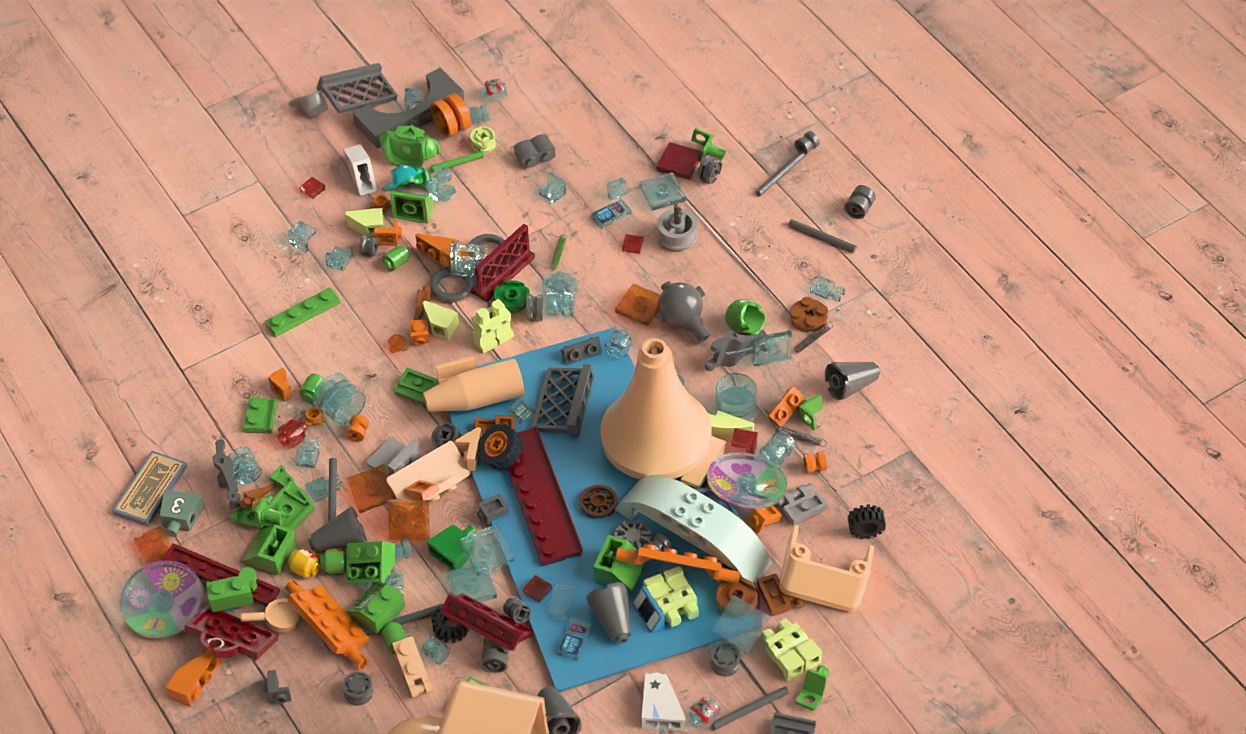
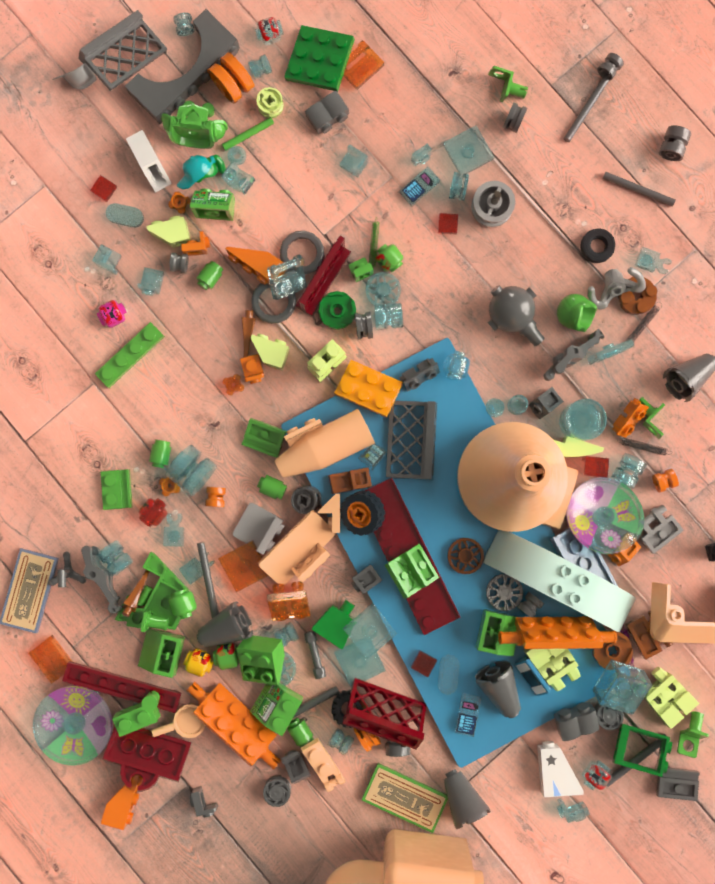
camera: 10 degrees left, 35 degrees up
sand green torso [160,489,204,537] -> none
orange bracket [268,367,291,402] -> none
clear light blue bracket [404,88,423,111] -> none
orange tile [404,480,440,500] -> none
dark grey wheel [503,597,531,623] -> none
clear orange plate [615,283,660,326] -> none
dark red tile [656,142,702,180] -> none
none -> dark grey piece [48,551,86,587]
none -> head [97,300,127,328]
none -> clear light blue tile [106,203,144,228]
none -> bright green head [168,589,197,619]
none -> clear light blue wheel [173,12,195,36]
none -> bright green brick [257,475,287,499]
none -> dark grey bracket [281,750,311,784]
none -> green plate [284,25,355,92]
none -> dark grey bar [304,631,326,679]
none -> light orange plate [334,360,403,418]
none -> clear orange plate [343,40,384,90]
none -> bright green bracket [349,258,373,282]
none -> orange wheel [353,728,381,752]
none -> bright green head [376,244,403,273]
none -> bright green slope [385,544,439,599]
none -> clear light blue wheel [449,172,469,201]
none -> dark grey bracket [529,387,564,419]
none -> dark grey brick [554,702,600,741]
none -> black tyre [580,228,615,263]
none -> light grey piece [588,267,646,310]
none -> green window [612,724,672,777]

